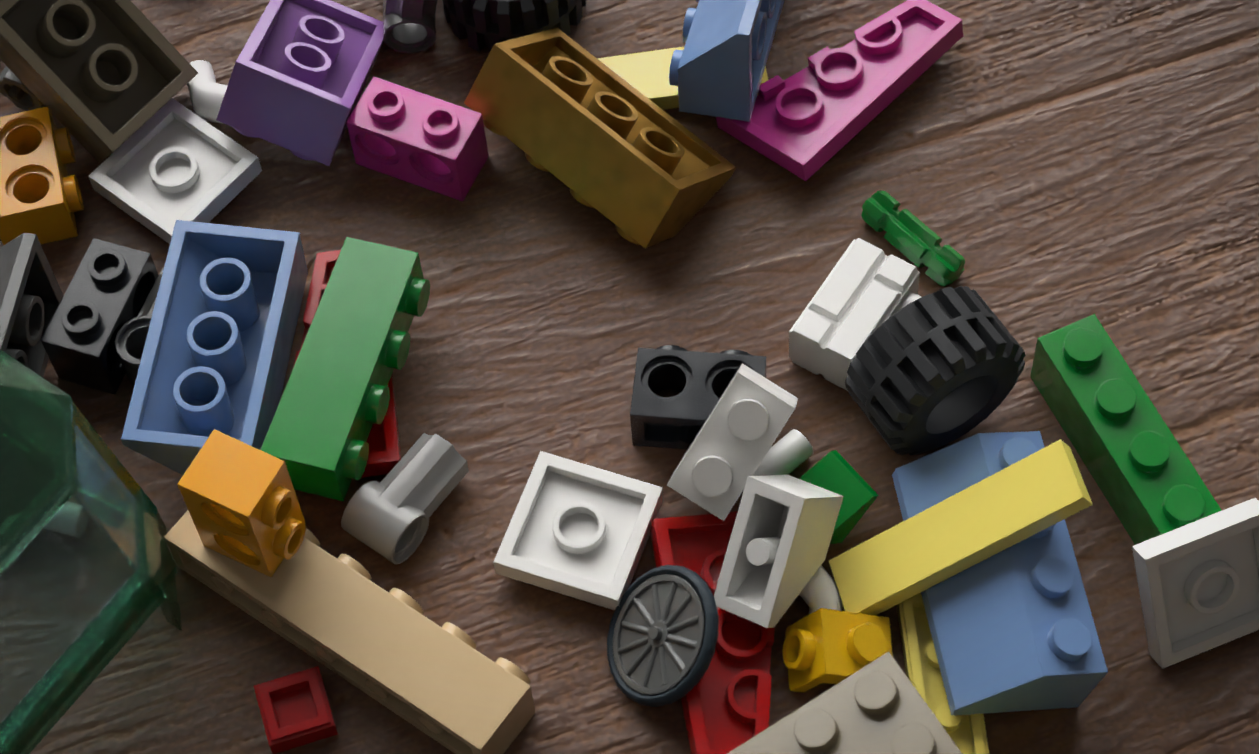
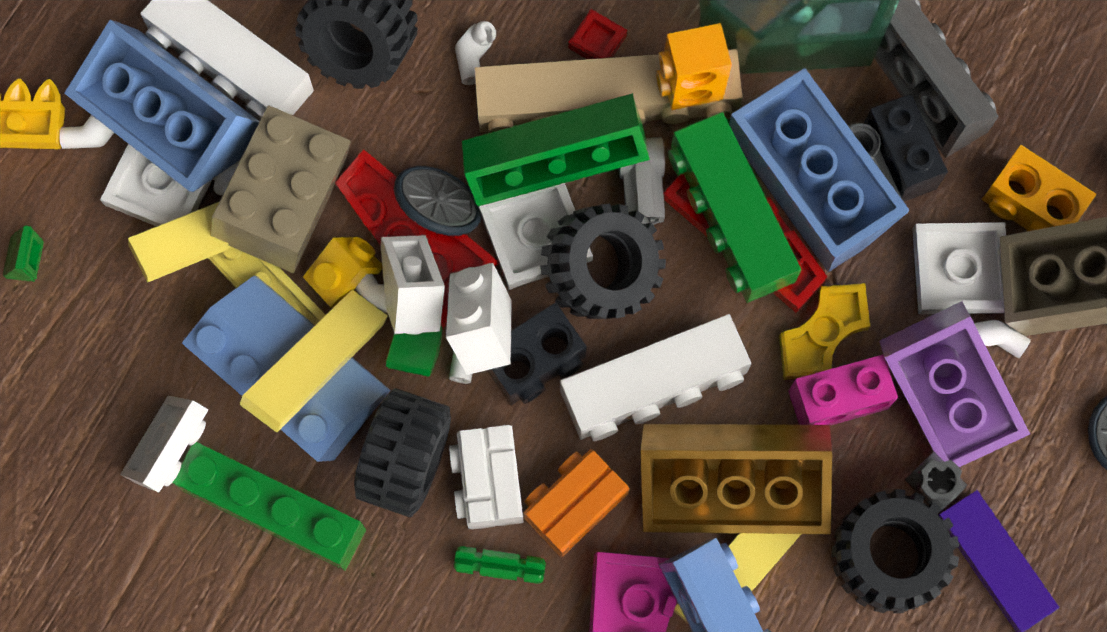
camera: 135 degrees right, 15 degrees up
none -> green brick [462,93,650,207]
none -> orange brick [523,449,630,557]
none -> black tyre [540,203,666,319]
none -> white brick [560,314,752,441]
none -> yellow tile [779,283,870,380]

